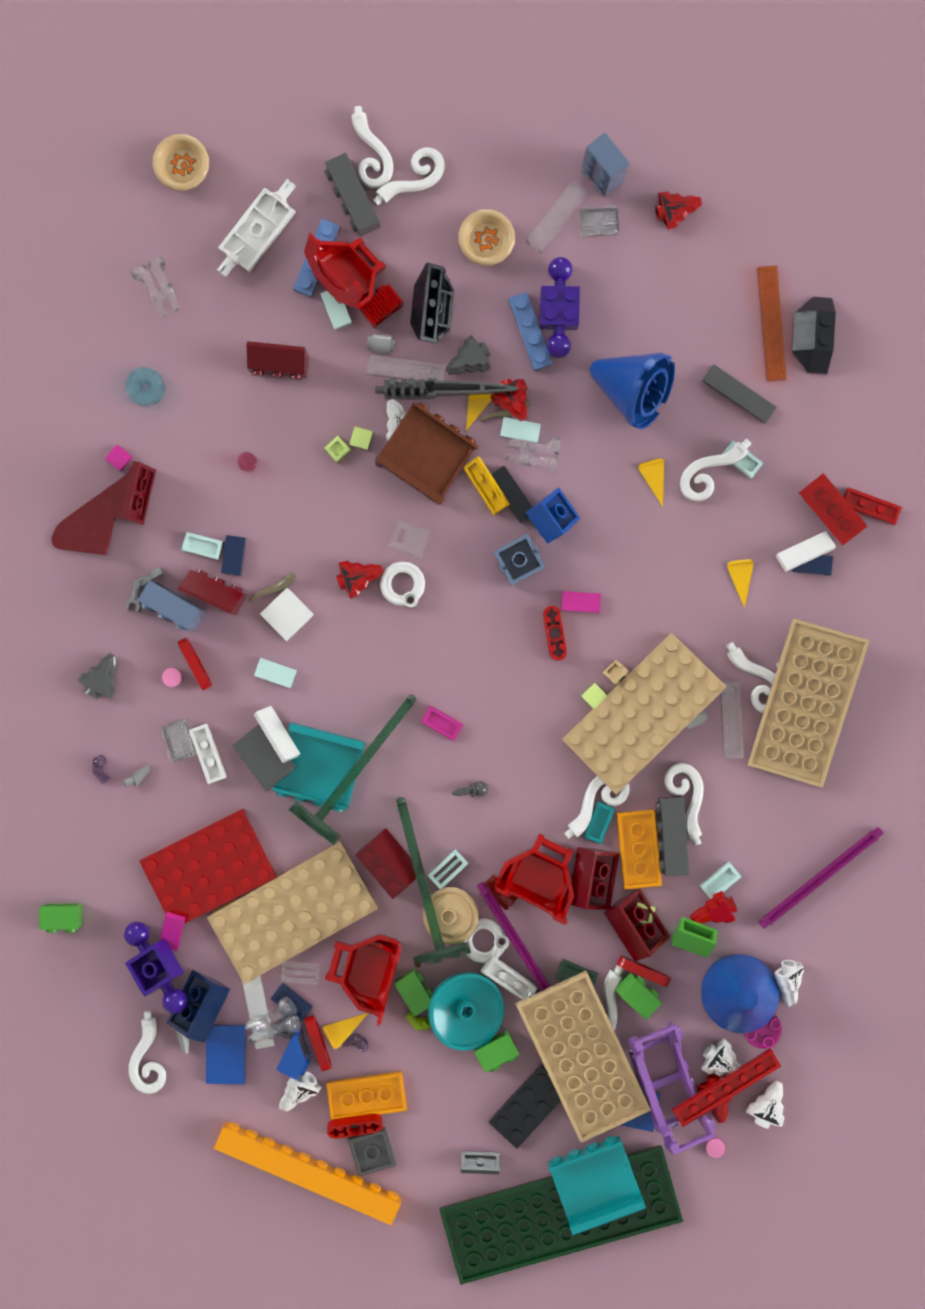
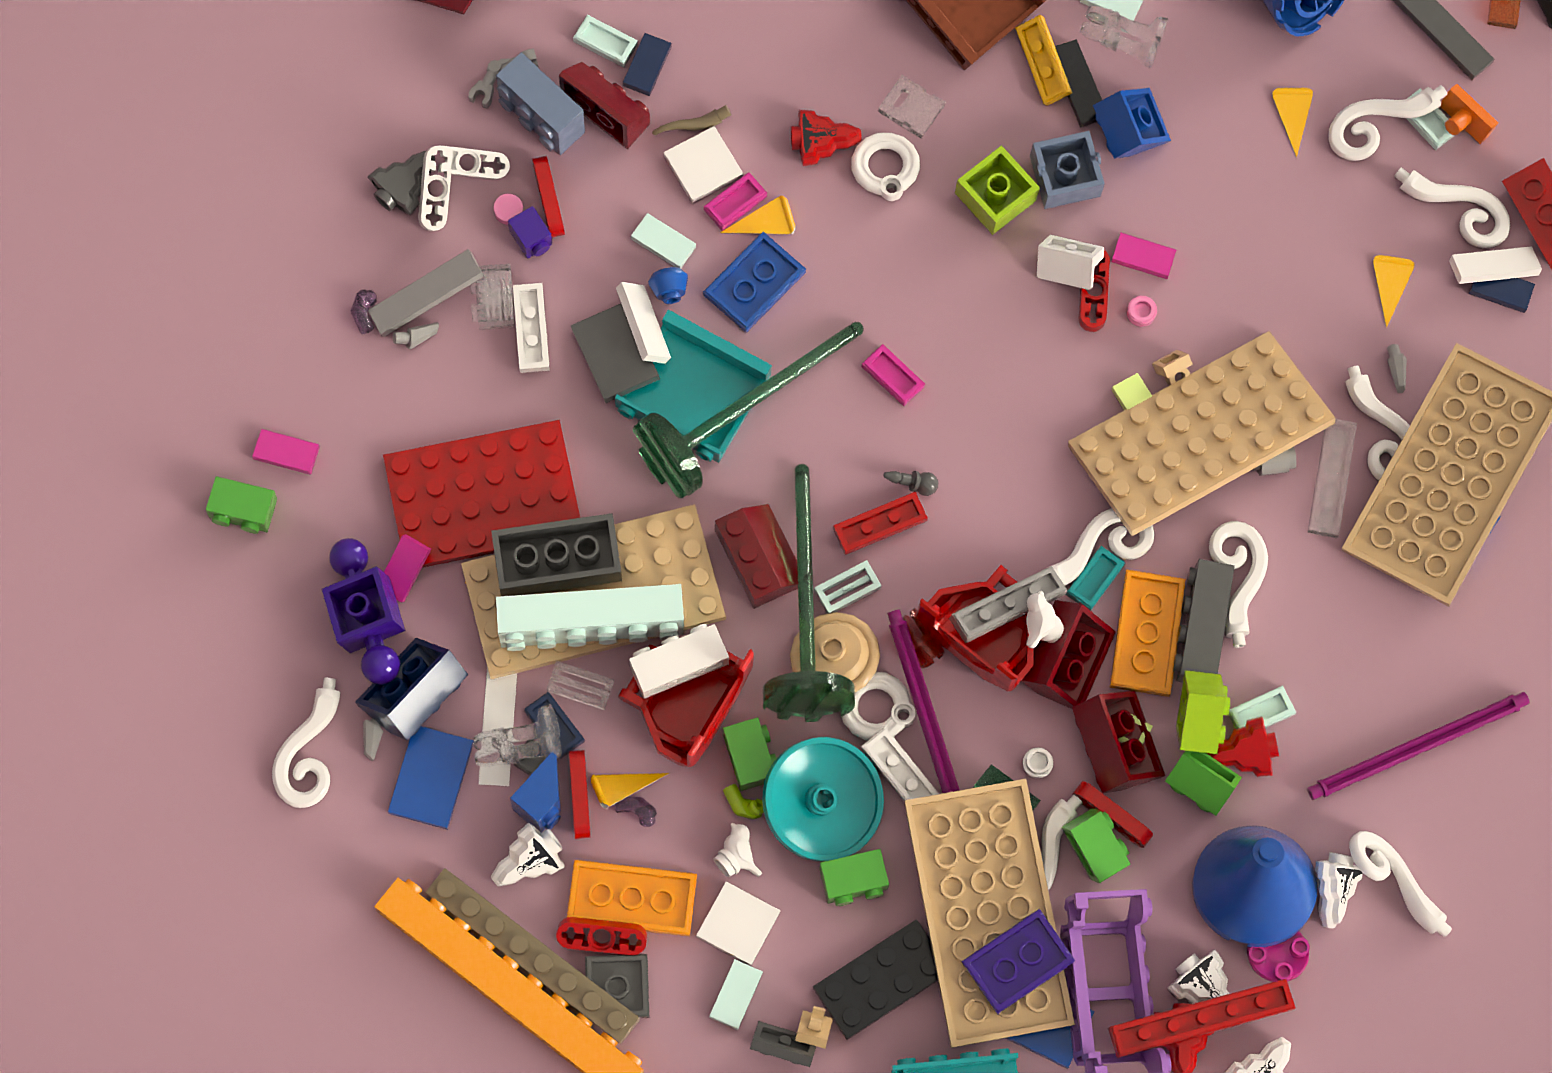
camera: 10 degrees right, 15 degrees down
none -> dark pink tile [252,429,320,475]
none -> light grey tile [368,249,484,337]
none -> white beam [418,145,510,231]
none -> dark tan plate [425,868,640,1044]
none -> dark grey brick [491,513,622,596]
none -> light aqua brick [496,584,684,651]
none -> dark purple brick [508,206,552,259]
none -> white brick [629,624,729,699]
none -> blue cone [648,267,688,304]
none -> white tile [696,882,781,966]
none -> blue tile [703,231,806,333]
none -> dark pink tile [704,172,767,231]
none -> light aqua tile [709,959,763,1030]
none -> white animal [713,823,762,877]
none -> yellow sticker [720,195,795,234]
none -> tan tile [795,1006,833,1049]
none -> red plate [833,491,928,555]
none -> light grey tile [949,566,1068,644]
none -> lime brick [955,145,1040,235]
none -> dark purple tile [962,909,1075,1015]
none -> white plate [1023,748,1053,778]
none -> white animal [1026,591,1064,648]
none -> white panel [1037,235,1104,290]
none -> bright pink tile [1126,296,1157,327]
none -> lime brick [1176,670,1230,754]
none -> white plant [1349,831,1452,937]
none -> light grey bar [1387,344,1407,393]
none -> white plant [1394,167,1510,249]
none -> orange tile [1440,84,1499,144]

